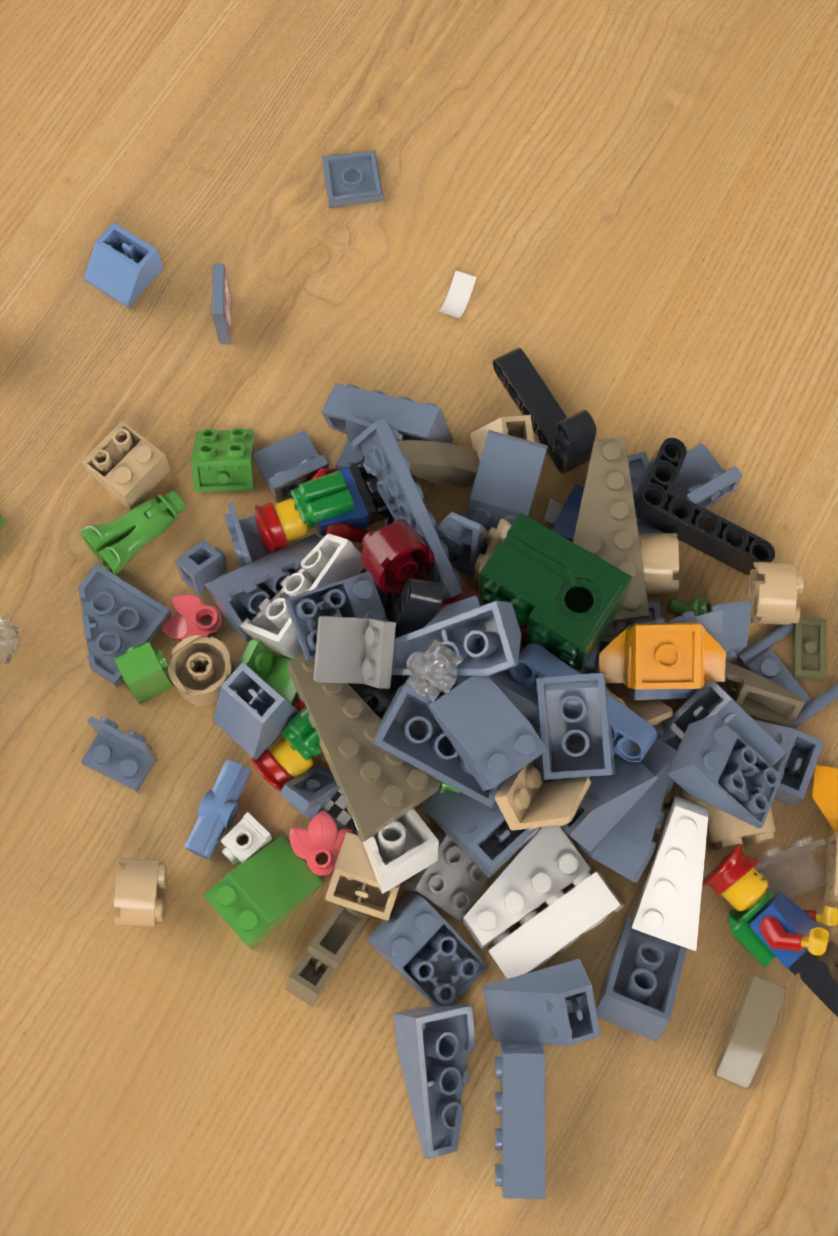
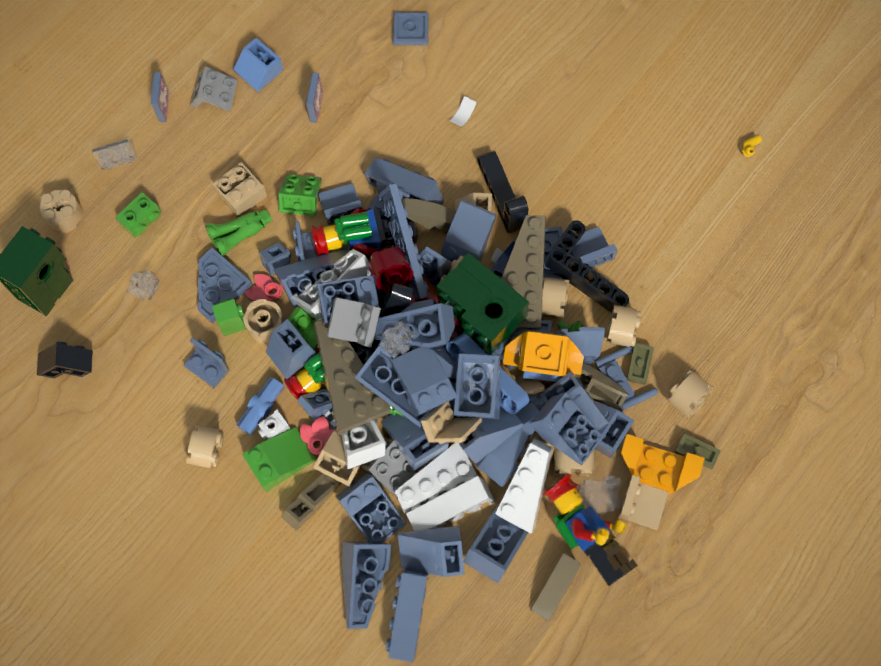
camera: 10 degrees right, 0 degrees up
none -> light grey bracket [190,66,237,111]

